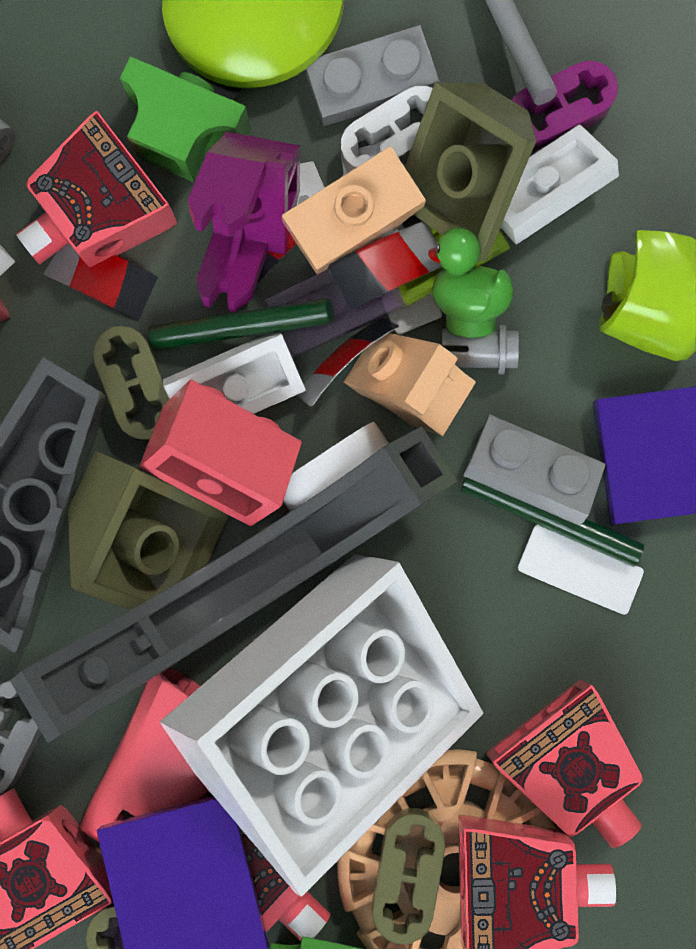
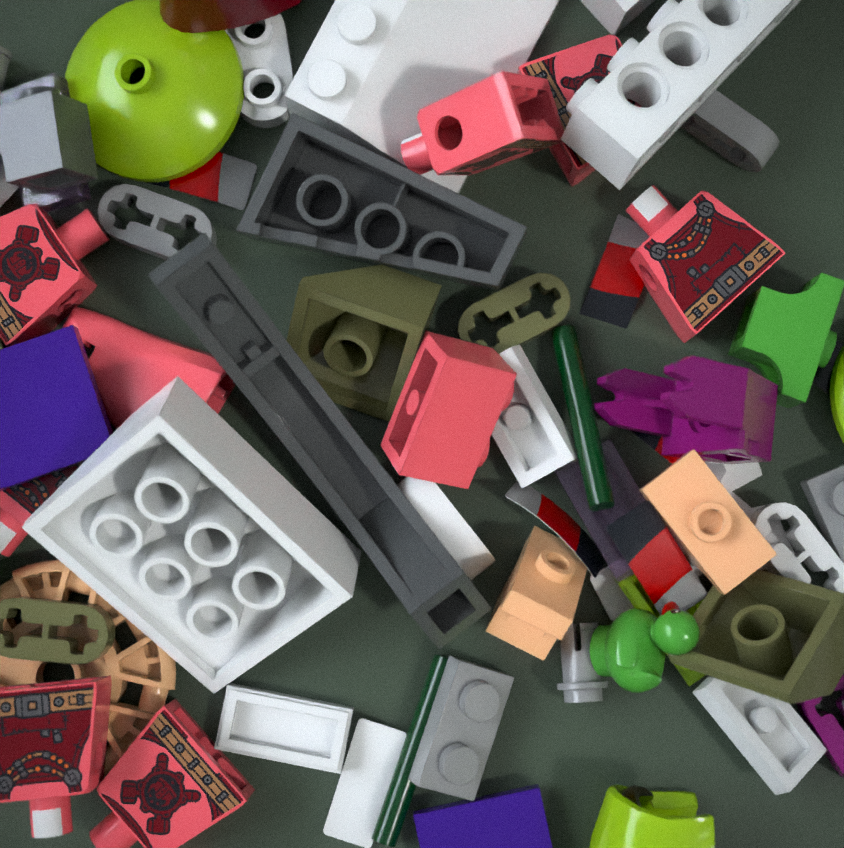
camera: 85 degrees right, 0 degrees up
none -> white tile [214,683,354,774]

